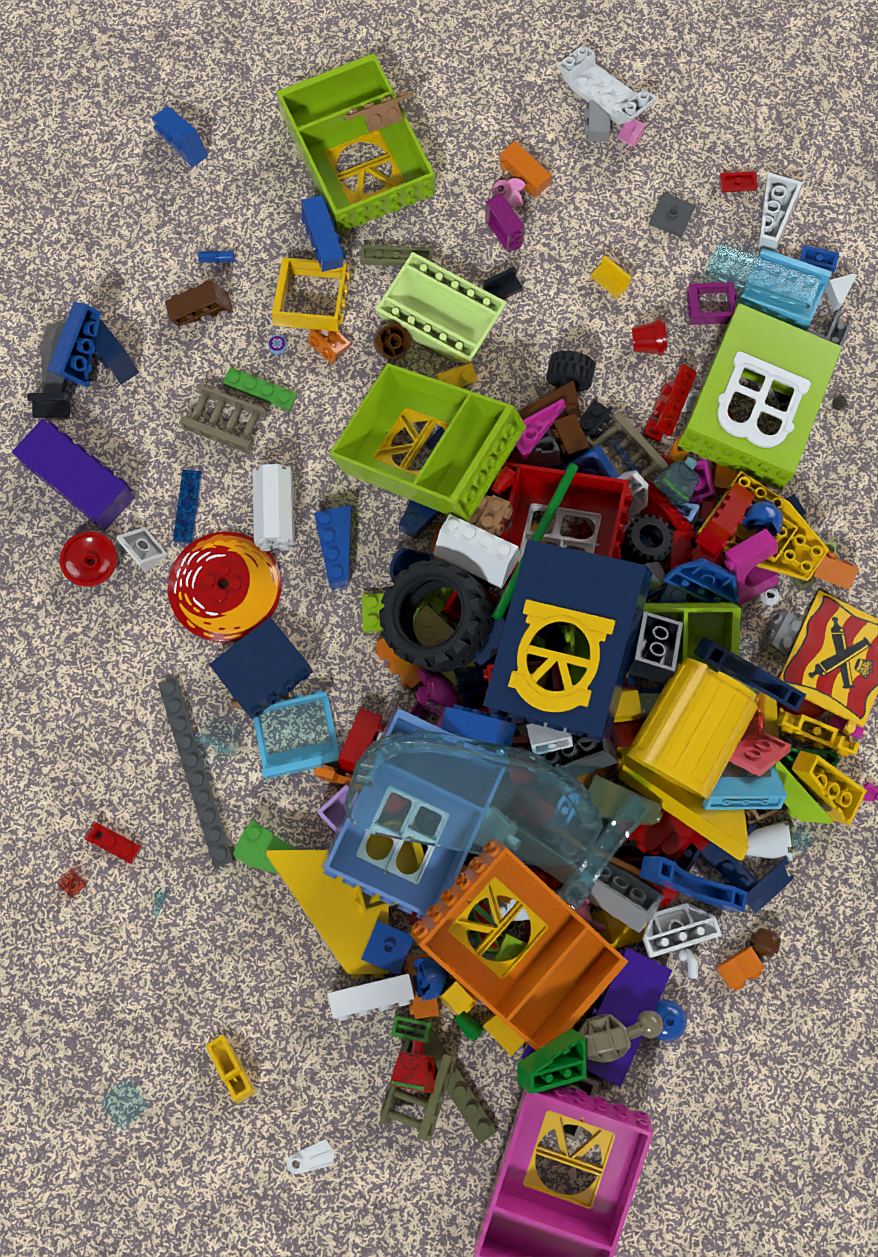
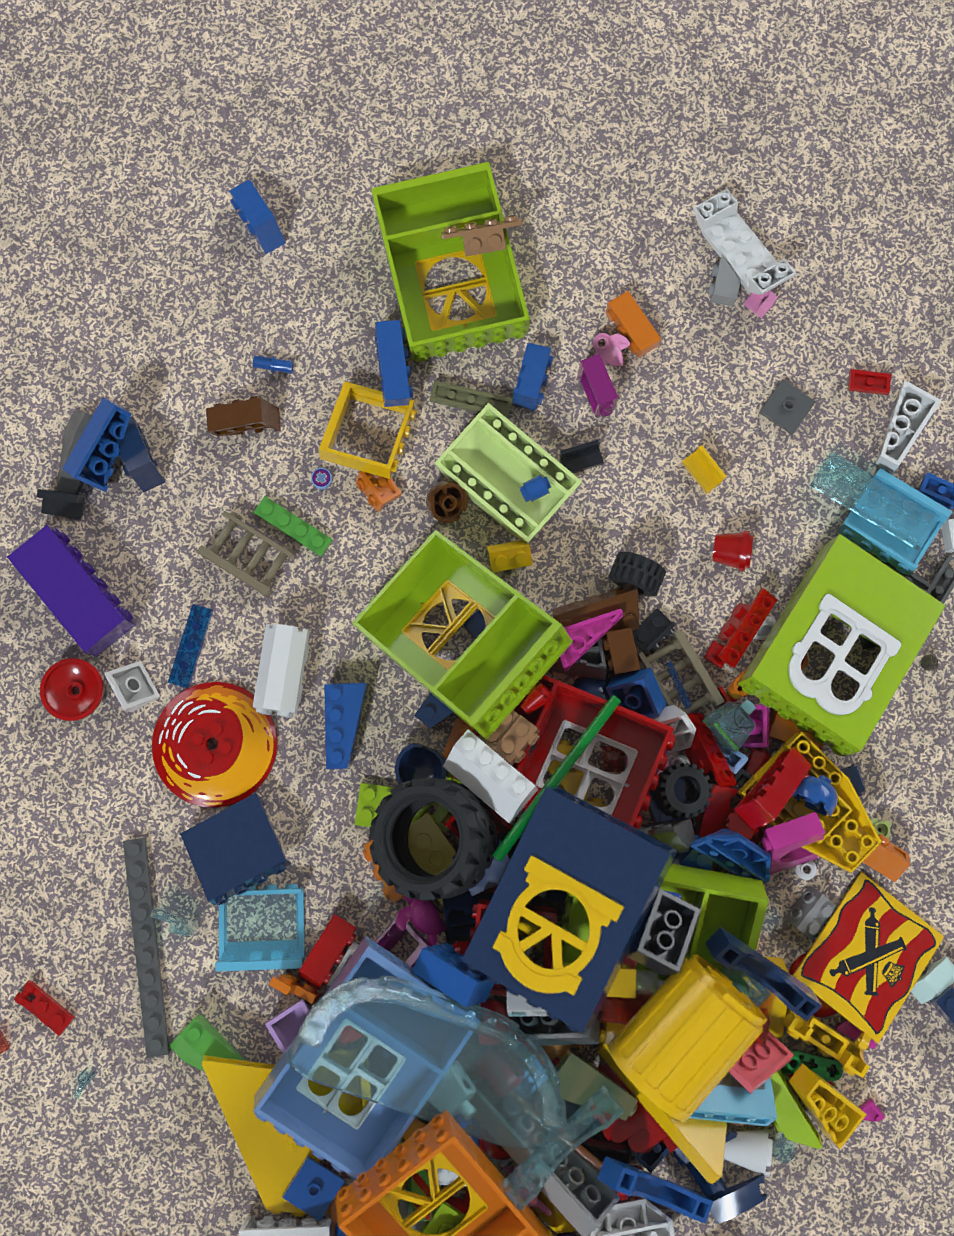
camera: 10 degrees right, 5 degrees up
magenta window [686,282,737,325] -> none
none -> blue wedge [512,343,554,411]
none -> blue brick [519,474,552,502]

